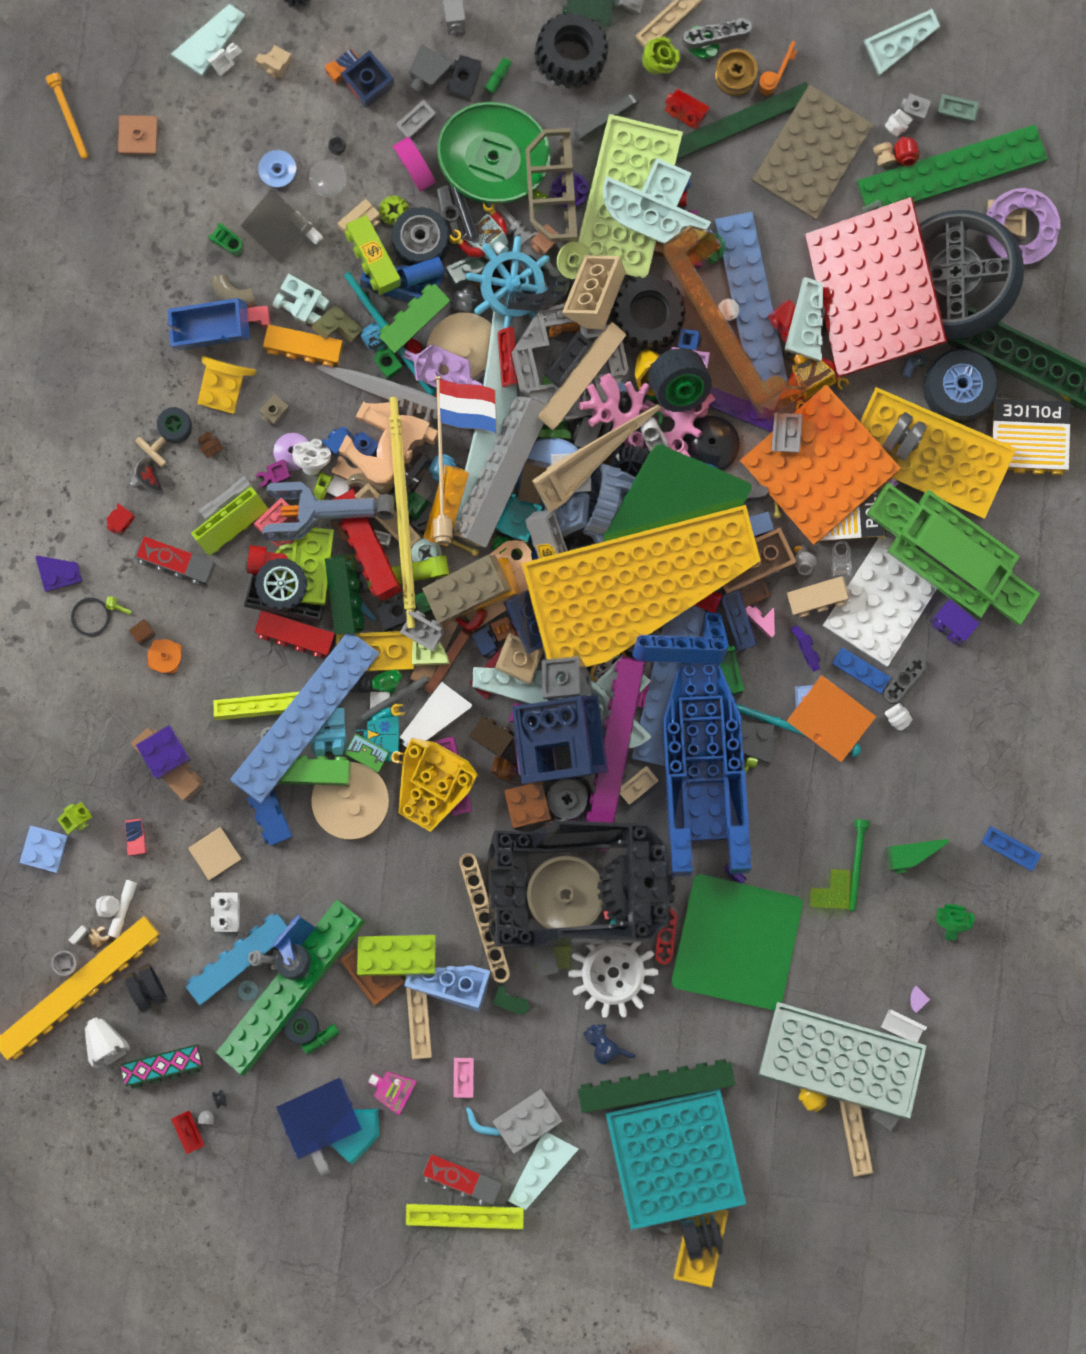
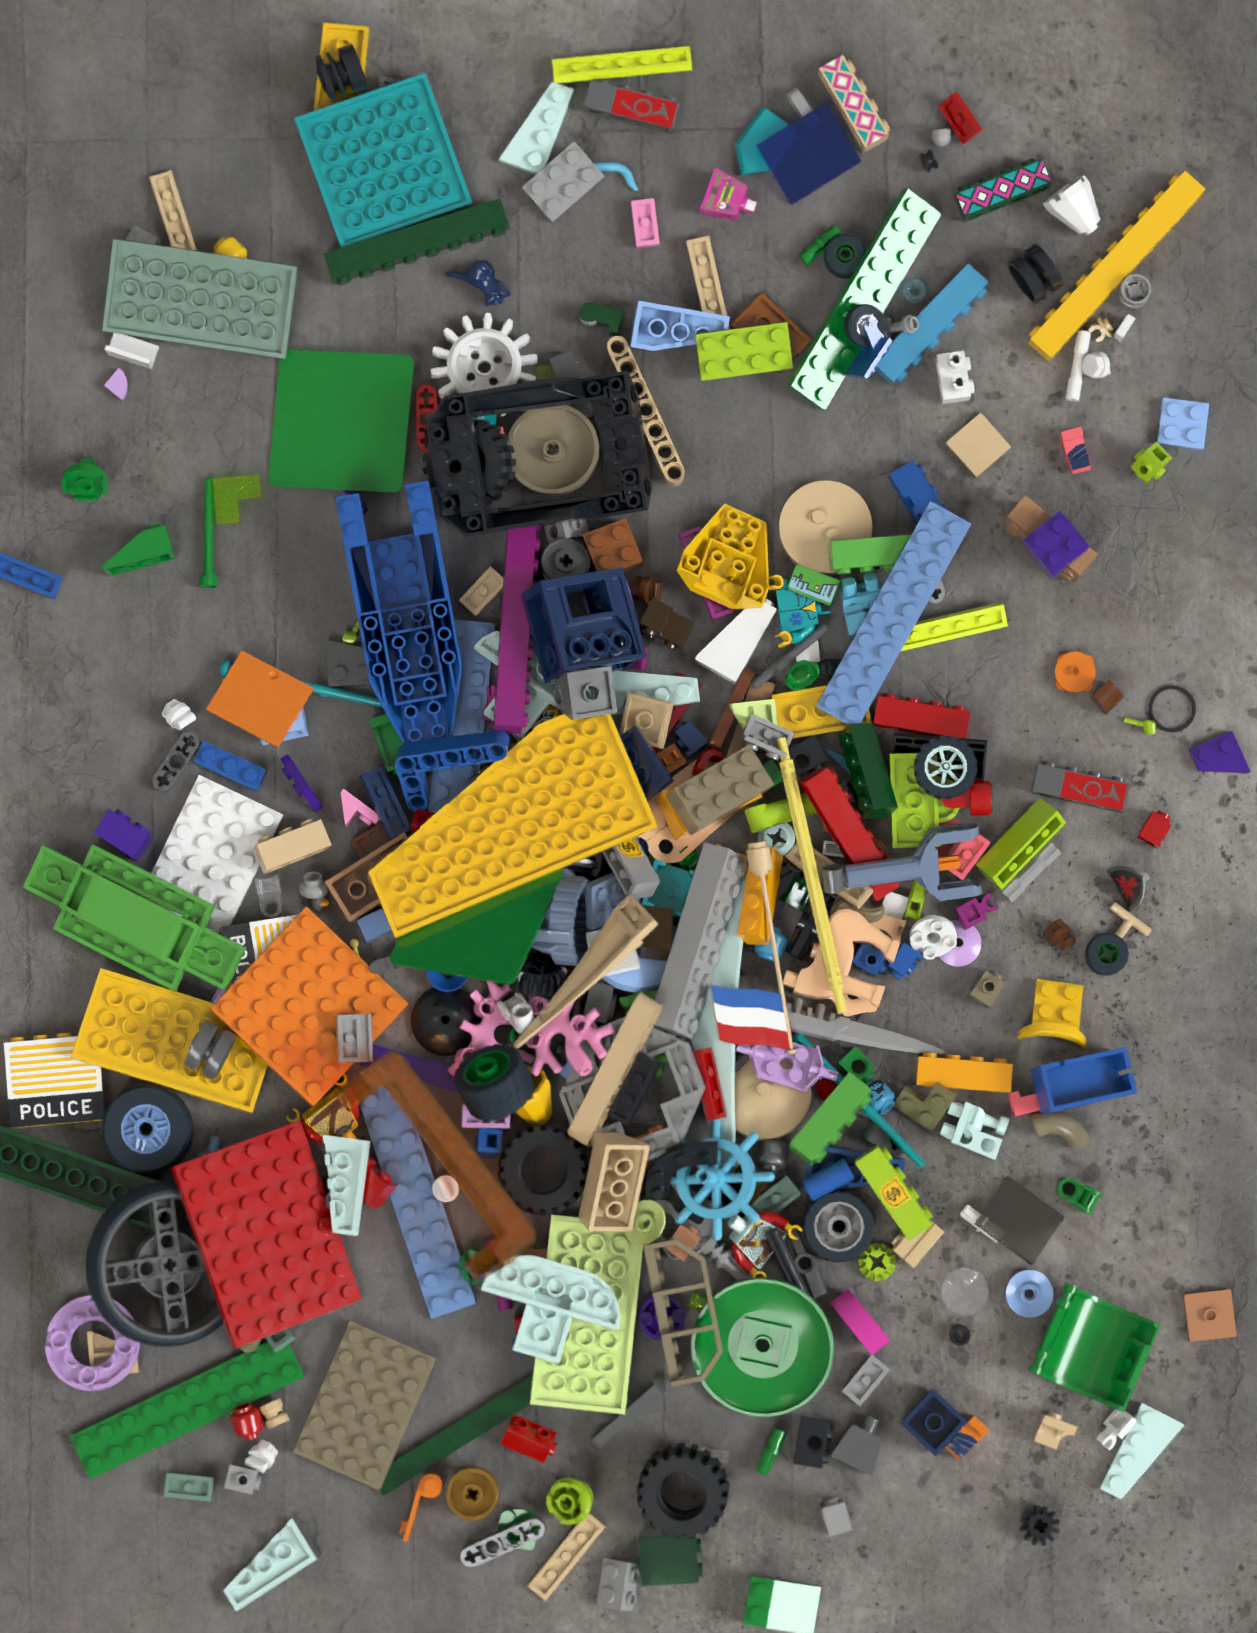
camera: 175 degrees right, 0 degrees up
none -> brick [818,55,890,152]
none -> green hinge [1028,1282,1161,1413]

